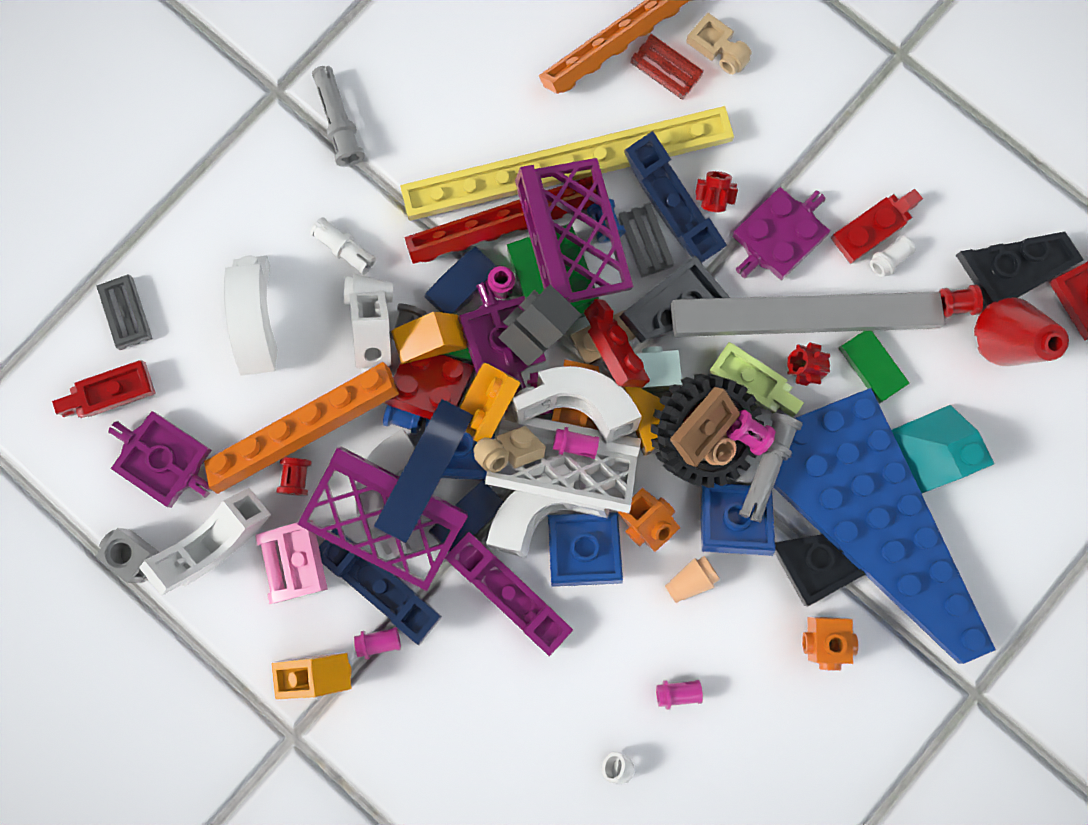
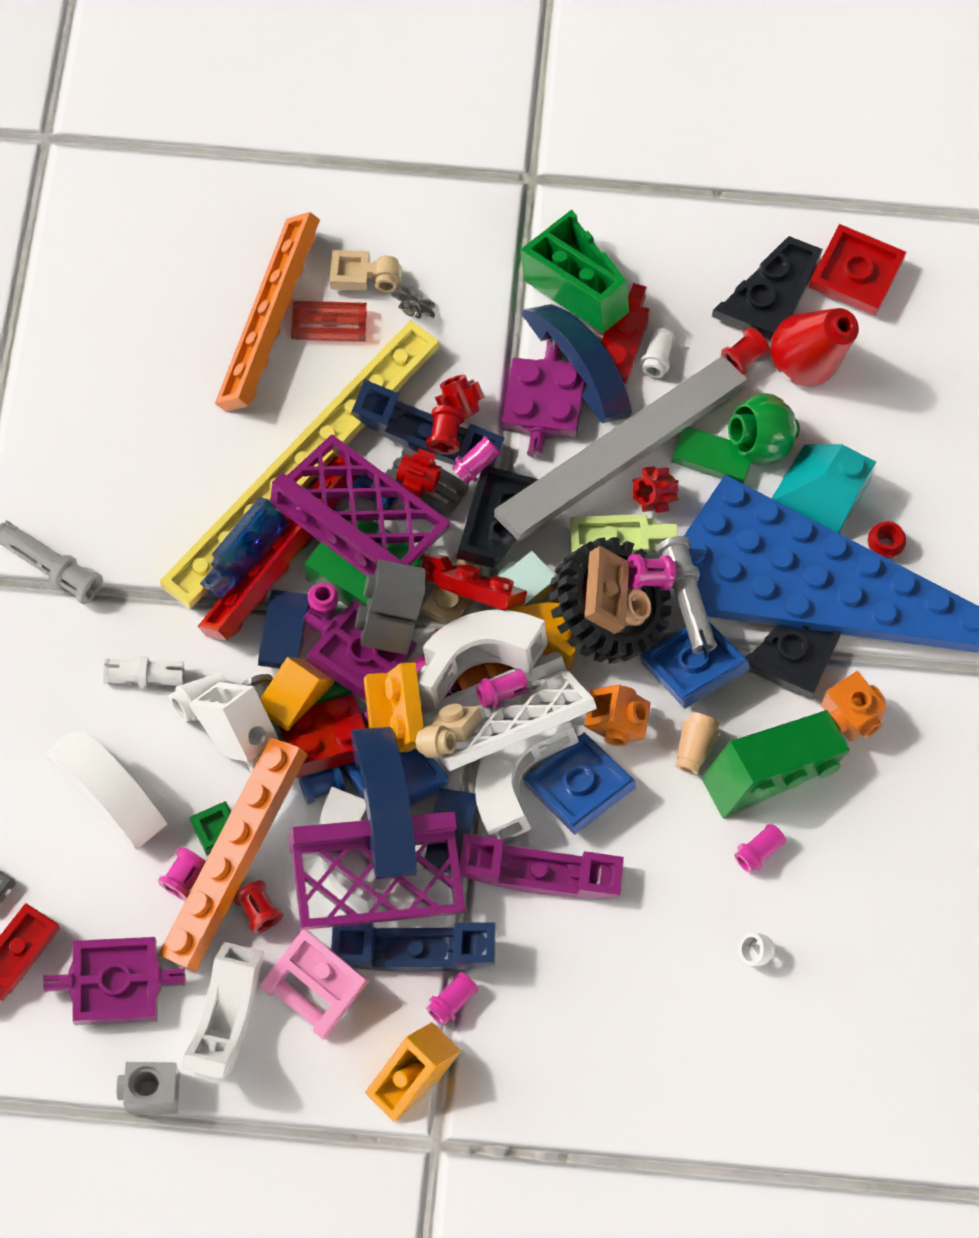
camera: 40 degrees left, 15 degrees down
none -> dark pink bush [157,847,206,901]
none -> green tile [189,801,231,856]
none -> clear blue hinge [200,497,290,598]
none -> clear smoke plant [391,285,436,319]
none -> red gear [396,448,442,499]
none -> red bush [426,406,465,455]
none -> dark pink pin [452,436,502,484]
none -> green wedge [520,209,629,333]
none -> dark blue slope [521,304,632,424]
none -> green wedge [701,710,850,819]
none -> green plant [728,393,800,465]
none -> red plate [867,521,906,559]

